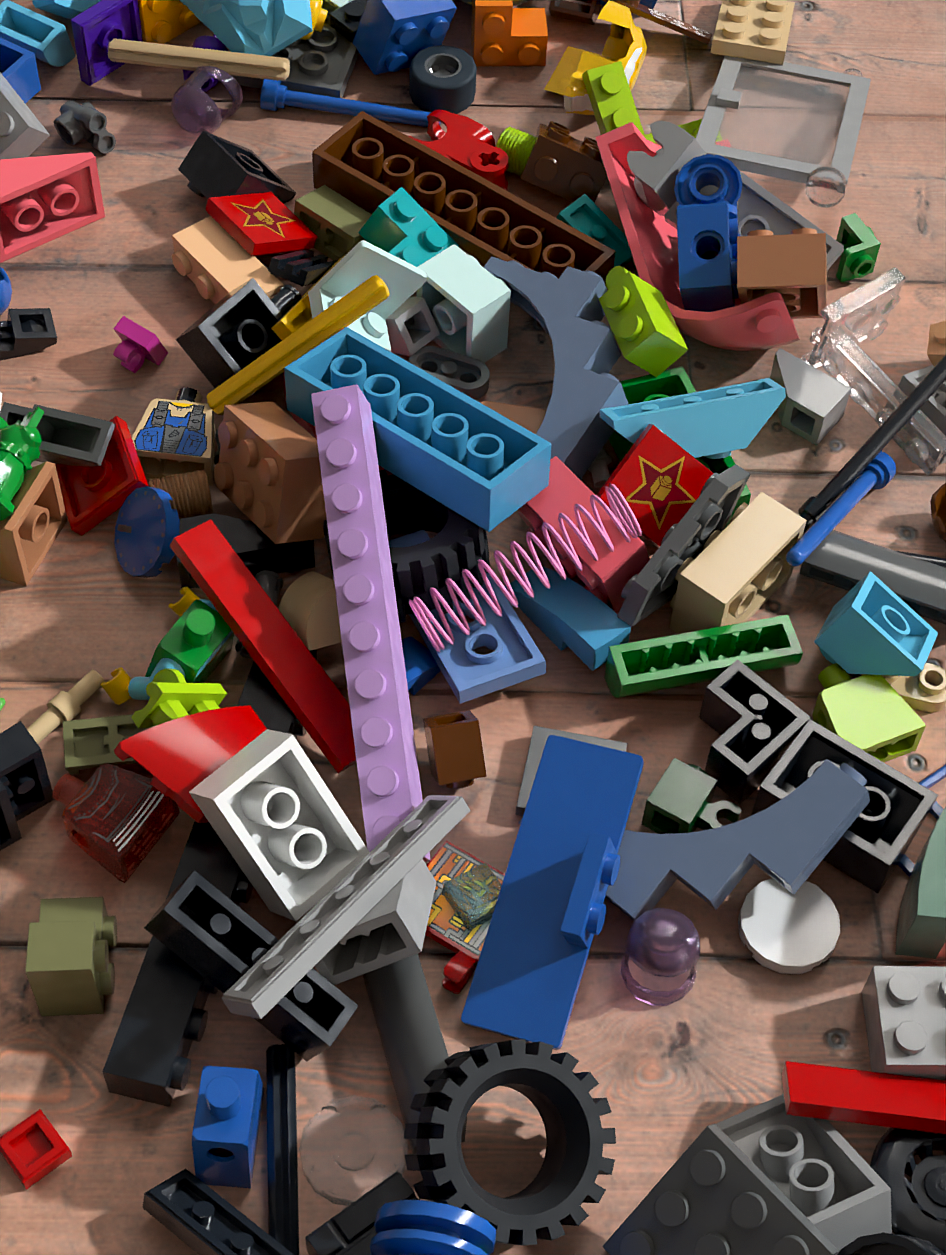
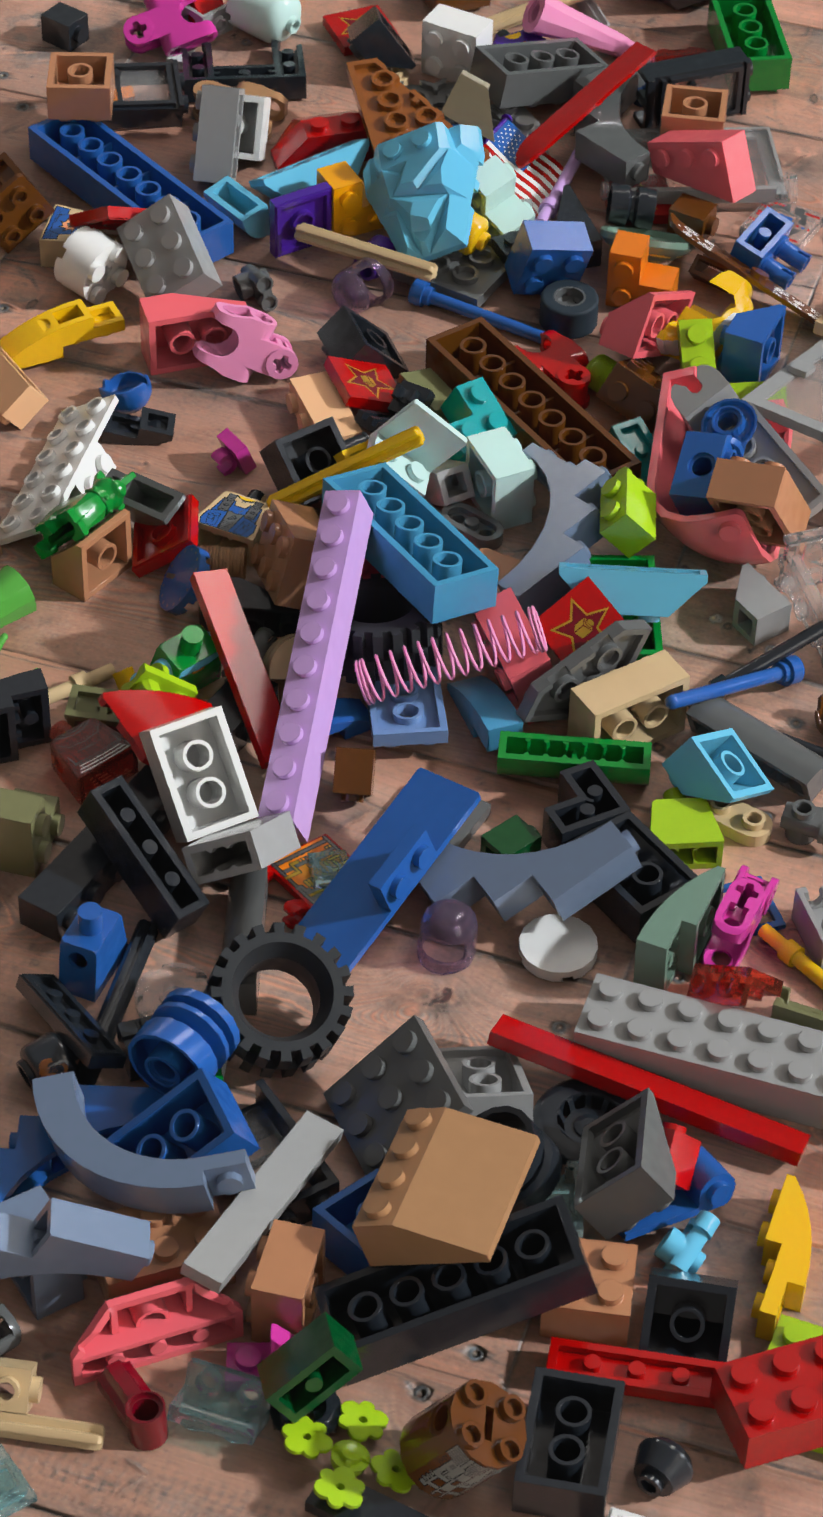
camera: 20 degrees right, 10 degrees down
light grey tile [221,795,470,1019] -> none
none -> bright pink piece [192,302,298,383]
none -> black tile [387,380,435,415]
none -> coral slope [598,290,696,359]
none -> blue slope [716,304,786,383]

